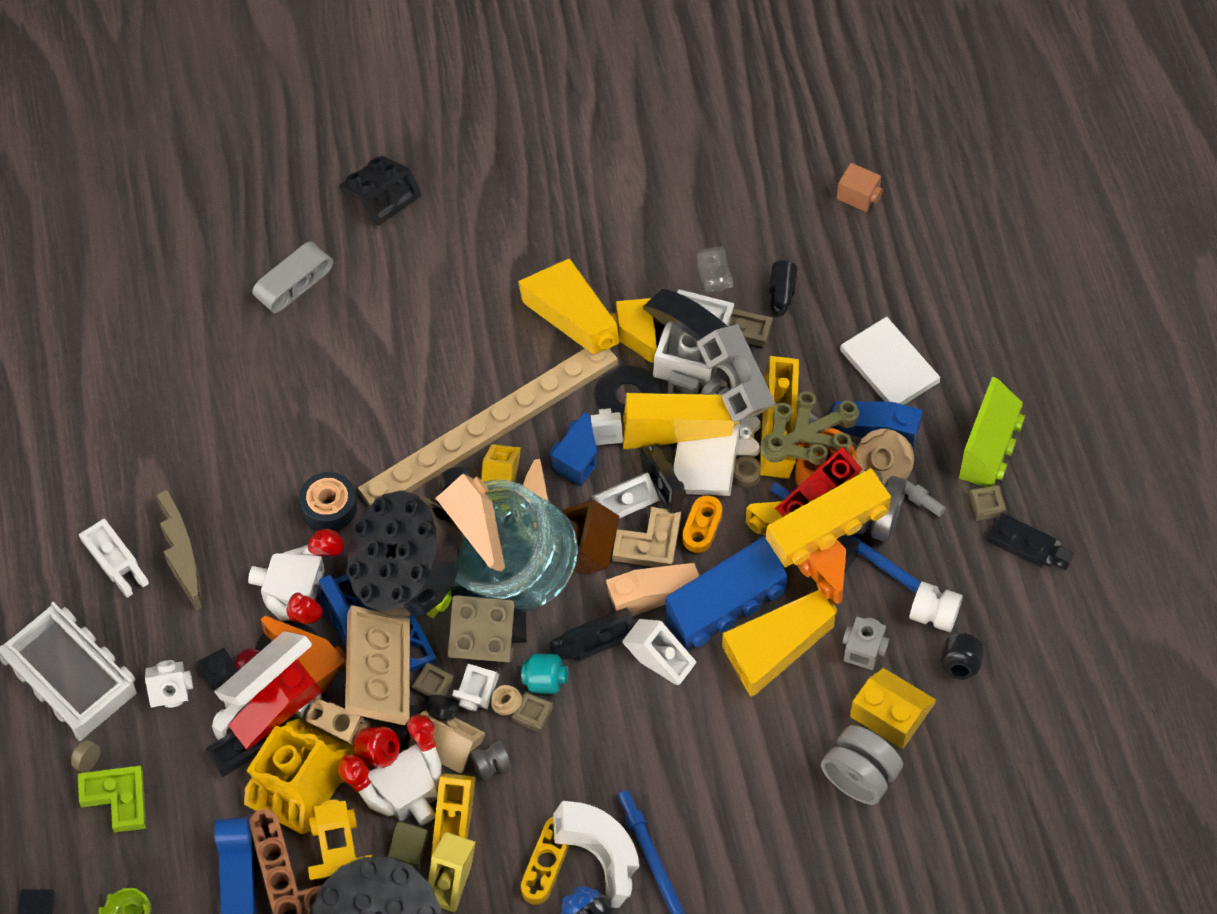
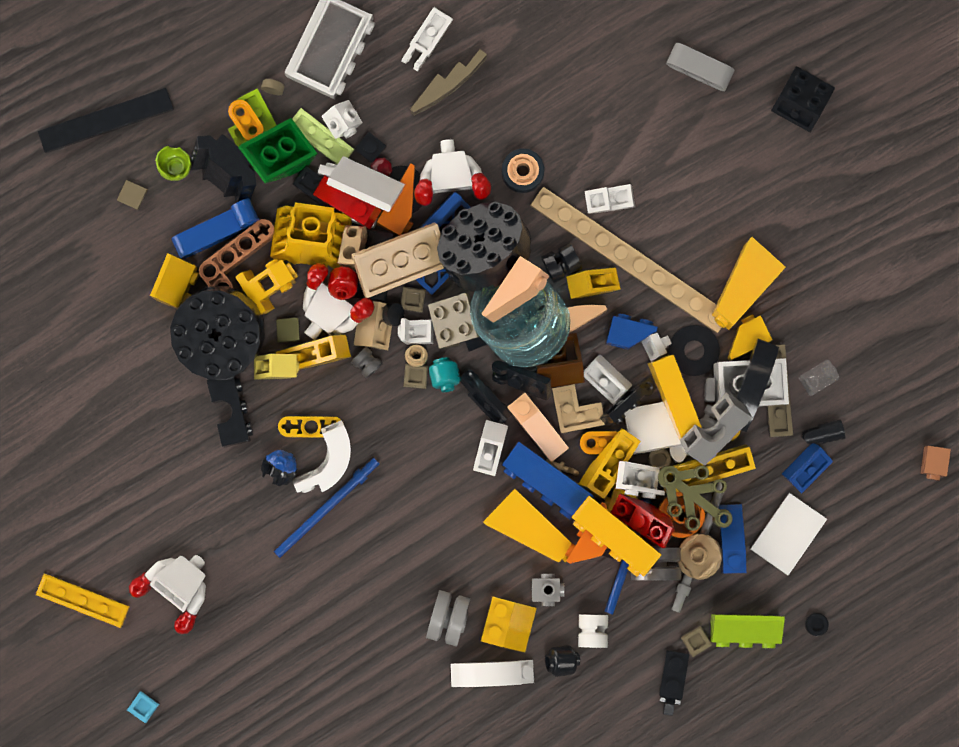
camera: 70 degrees right, 25 degrees up
none -> black slope [190,134,256,203]
none -> light orange plate [228,100,264,141]
none -> green slope [238,118,318,184]
none -> yellowish green tile [292,108,354,165]
none -> white arch [451,660,534,687]
none -> black hinge [492,360,551,401]
none -> yellow slope [578,428,641,499]
none -> white slope [585,184,635,214]
none -> white bracket [616,461,665,499]
none -> blue slope [782,443,833,494]
none -> black tile [805,613,829,636]

